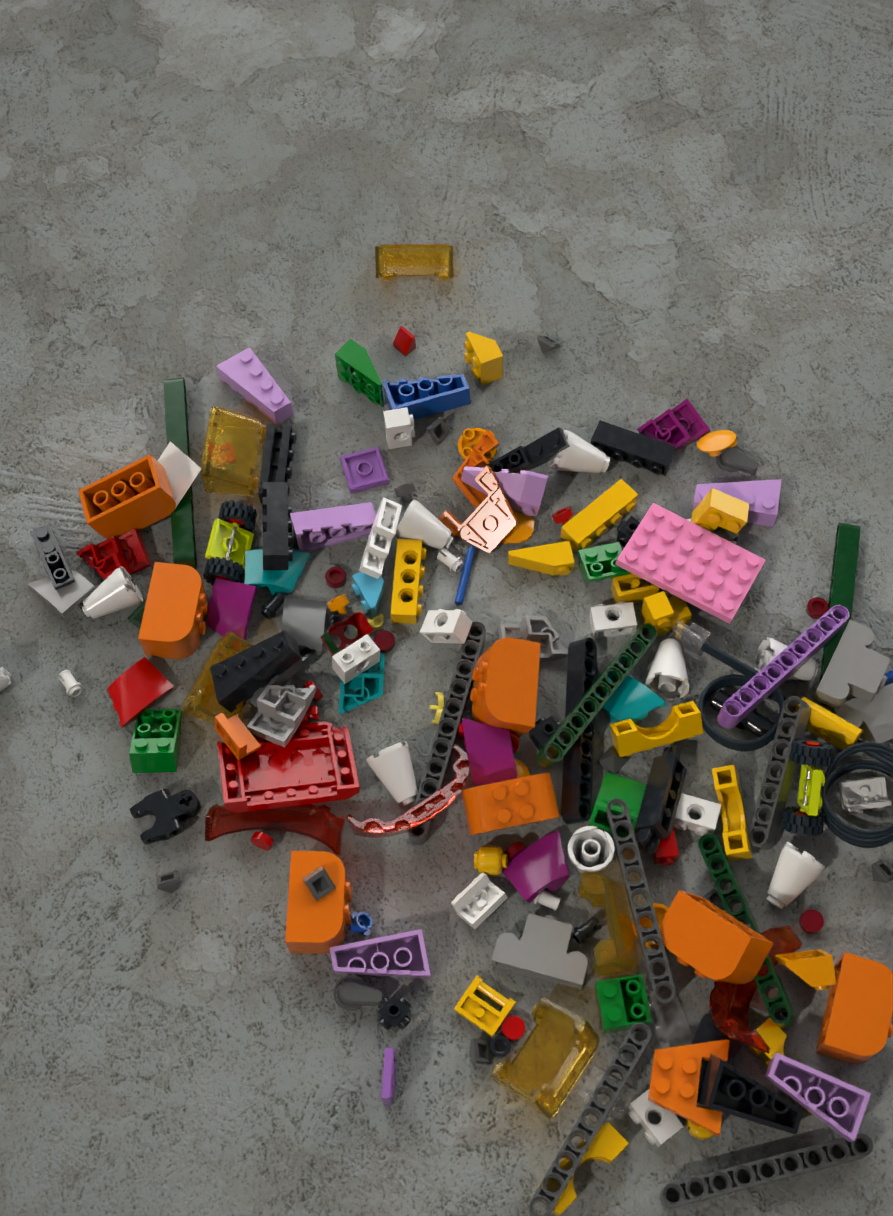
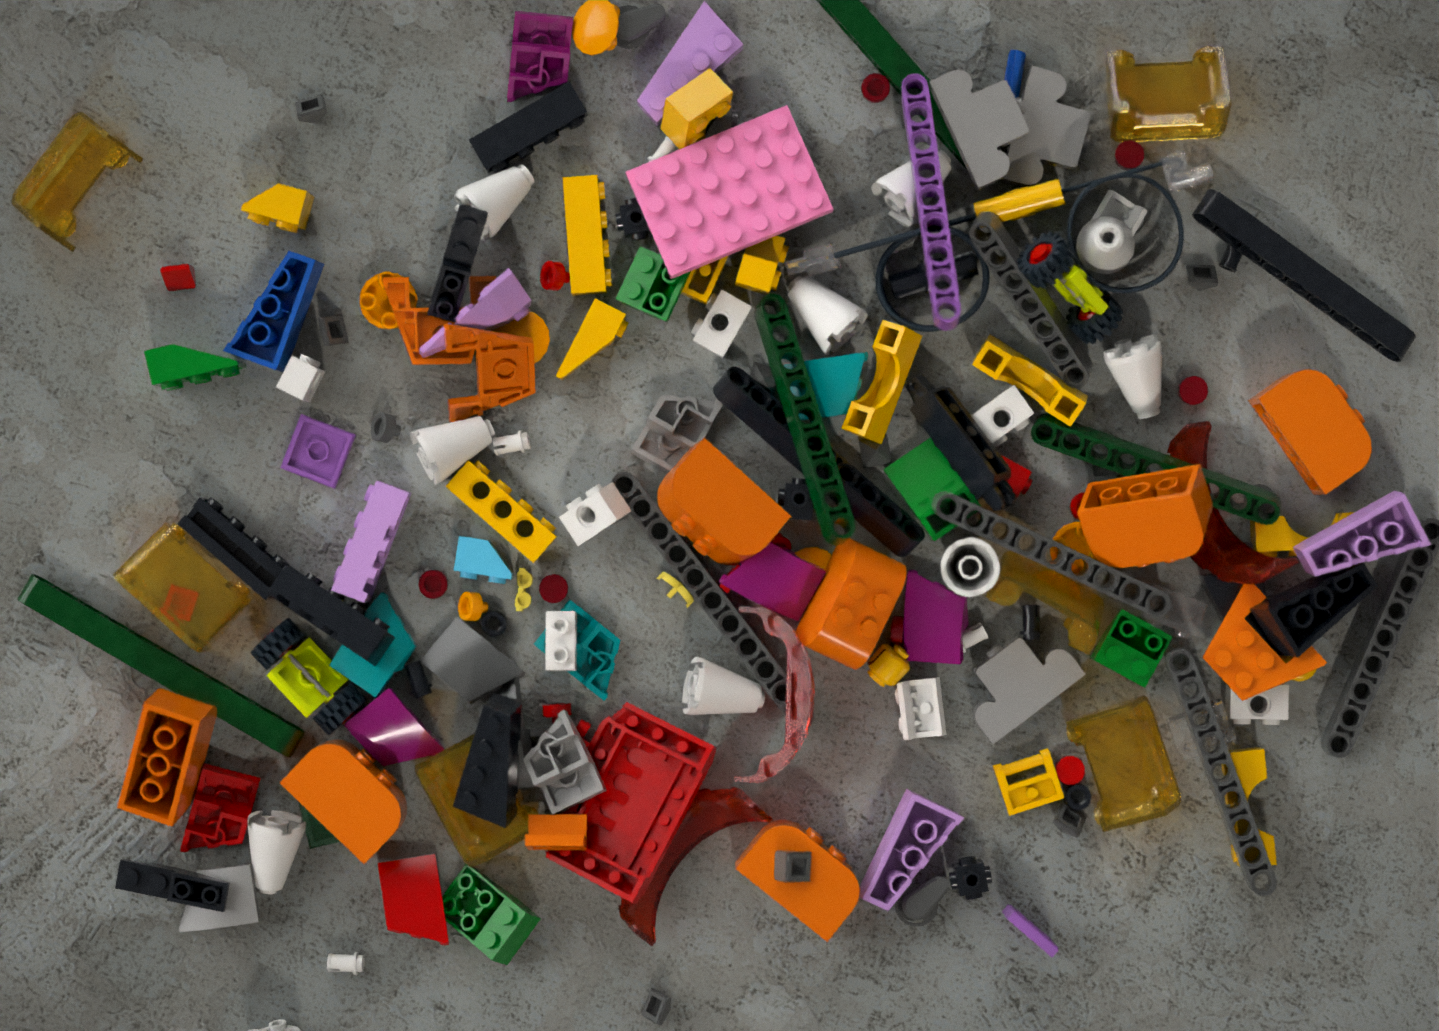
camera: 60 degrees left, 25 degrees up
black piece [129,789,201,845] -> none
white sticker [158,441,201,507] -> none
lavender wedge [216,347,293,425] -> none
red tile [250,831,274,851] -> none
red piece [321,612,374,655] -> none
blue plate [350,912,373,936] -> none
white slope [359,497,402,579] -> none
blue bar [454,546,476,605] -> none
light orange slope [775,949,836,990] -> none
none -> white cone [1076,216,1135,274]

